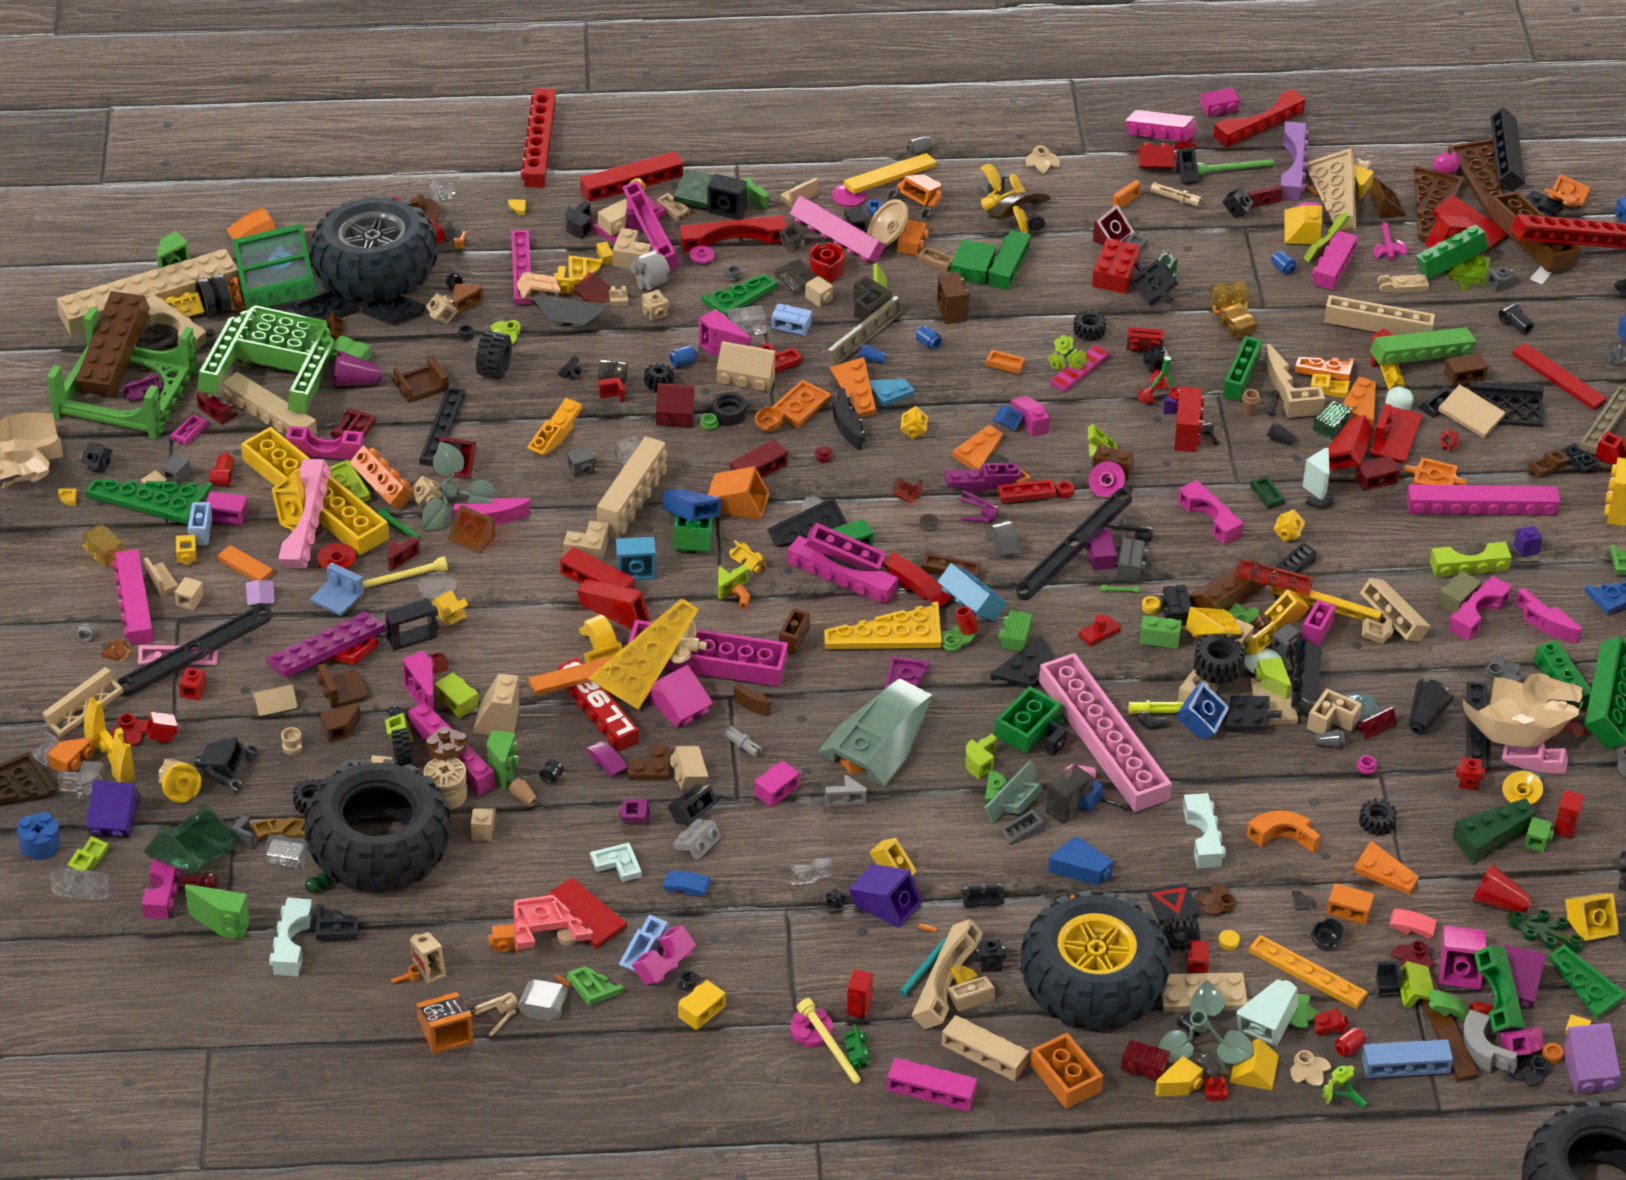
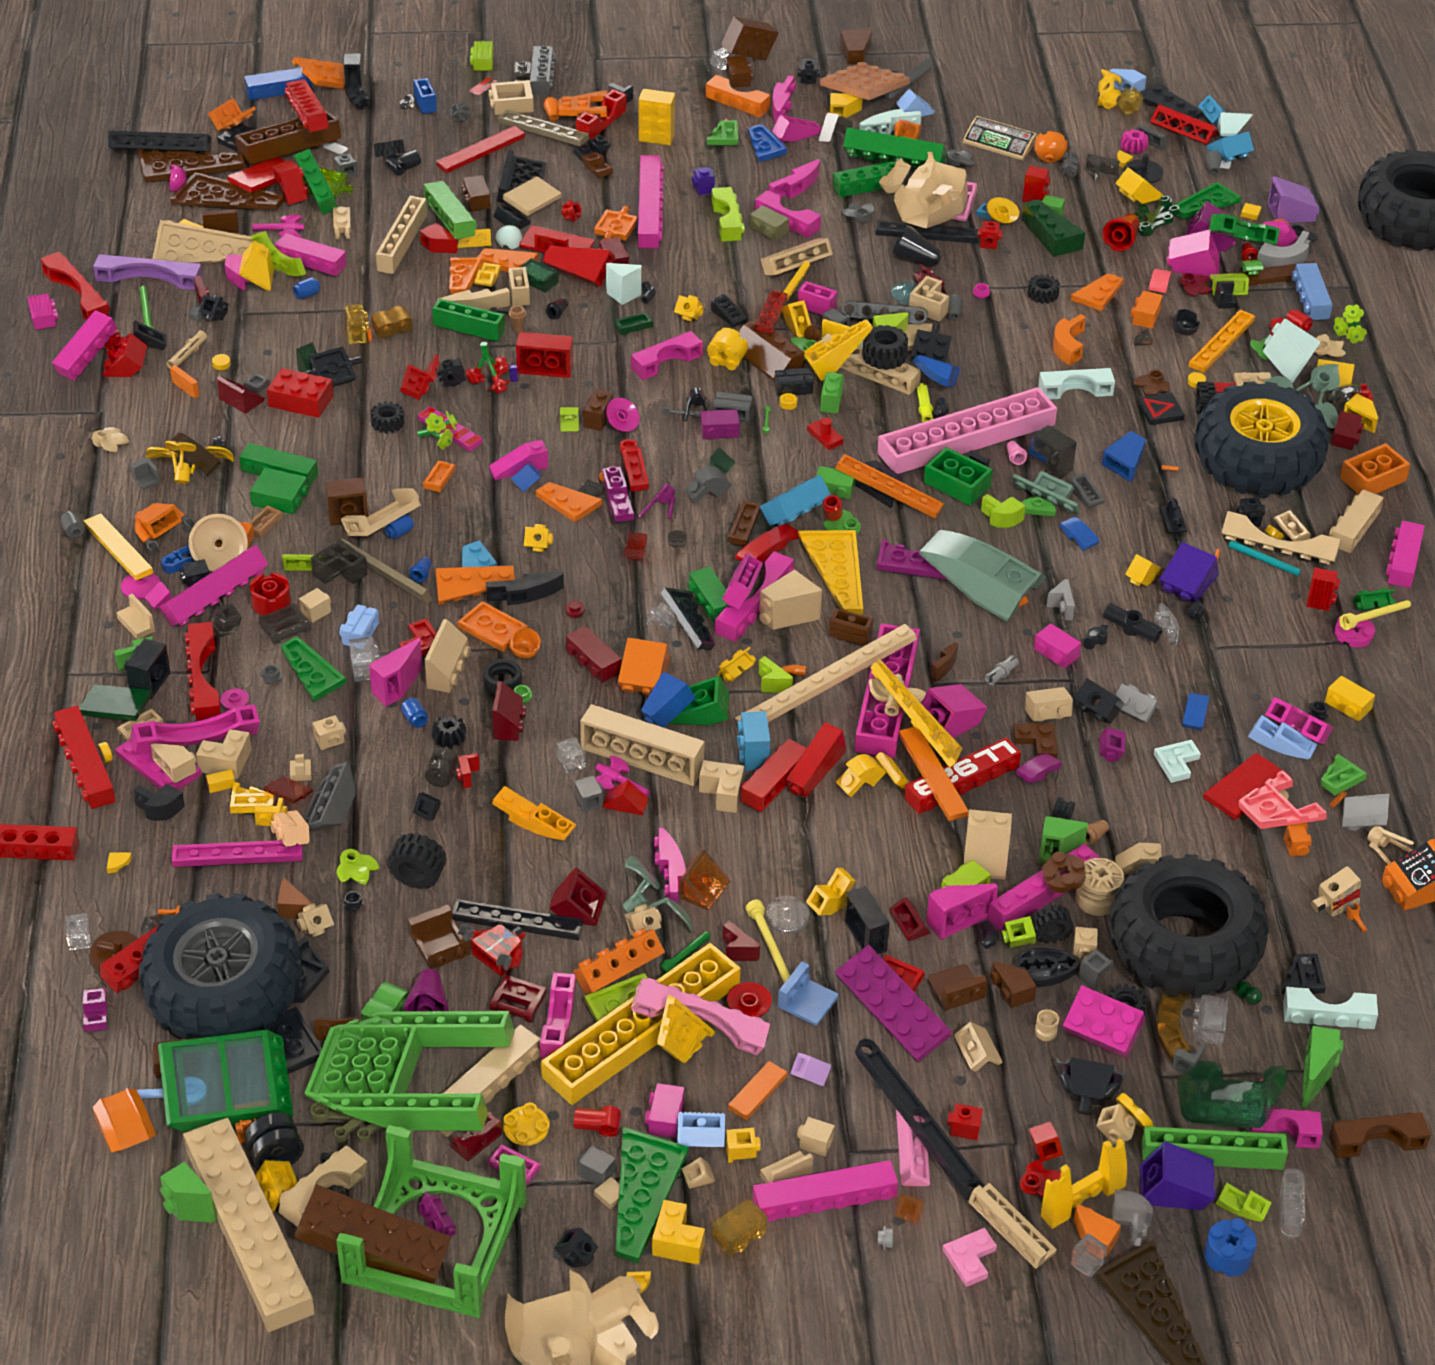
camera: 90 degrees left, 0 degrees up
light grey brick [630,250,670,290] -> none
black beam [1015,488,1132,600] -> none
tan bracket [1362,618,1394,644] -> none
none -> dark pink slope [145,582,171,610]
none -> yellow tile [212,354,231,370]
none -> tan panel [341,488,421,536]
none -> black tyre [373,139,405,157]
none -> red torso [458,924,525,977]
none -> yellow dish [503,1103,549,1146]
none -> dark pink piece [595,756,650,797]
none -> red slope [603,780,648,816]
none -> yellow brick [652,1200,705,1265]
none -> tan slope [682,1157,715,1188]
none -> yellow brick [707,328,748,371]
none -> clear green slope [710,448,735,474]
none -> tan plate [735,624,917,722]
none -> tan slope [759,570,822,630]
none -> orange tile [835,454,944,519]
none -> bright pink plate [942,1227,997,1287]
none -> black piece [1016,948,1080,987]
none -> blue slope [1059,517,1100,551]
none -> dark pink brick [1063,985,1146,1059]
none -> black piece [1083,624,1108,649]
none -> black piece [1103,603,1163,643]
none -> bright green brick [1141,1127,1288,1170]
none -> reddish brown arch [1329,1112,1431,1159]

